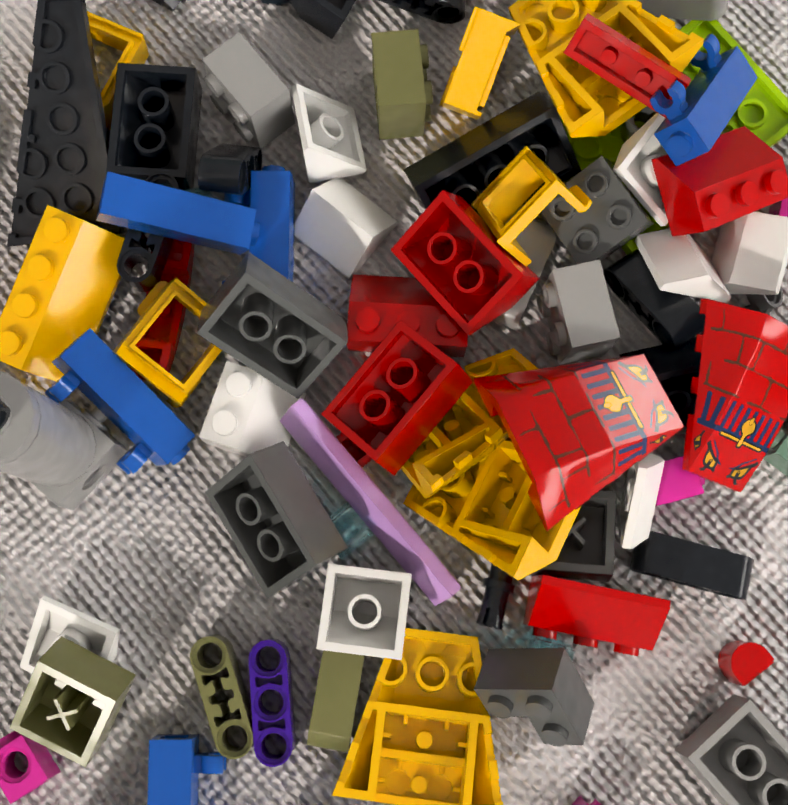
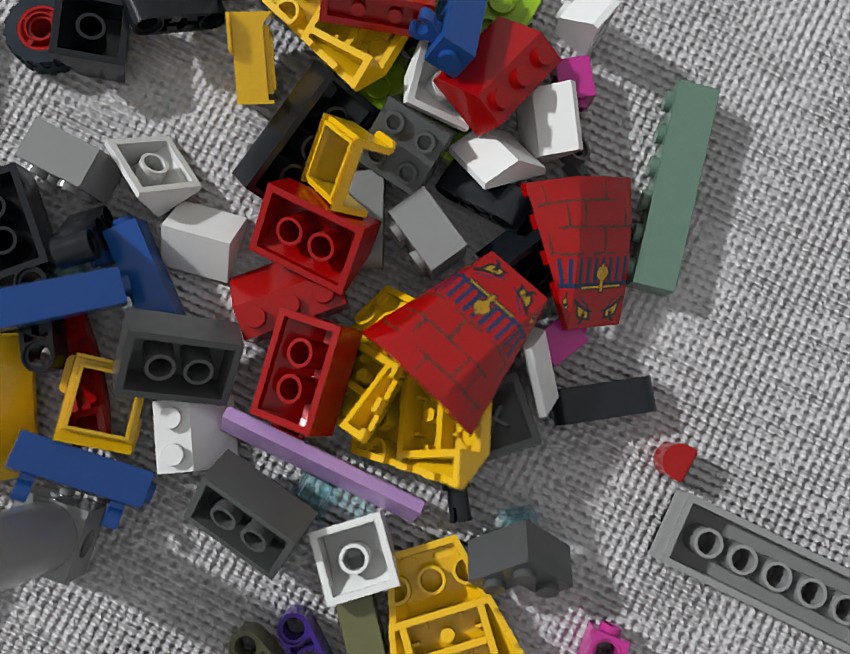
camera: 20 degrees left, 5 degrees up
olive brick [371,29,433,140] -> none
red slope [523,575,671,656] -> none

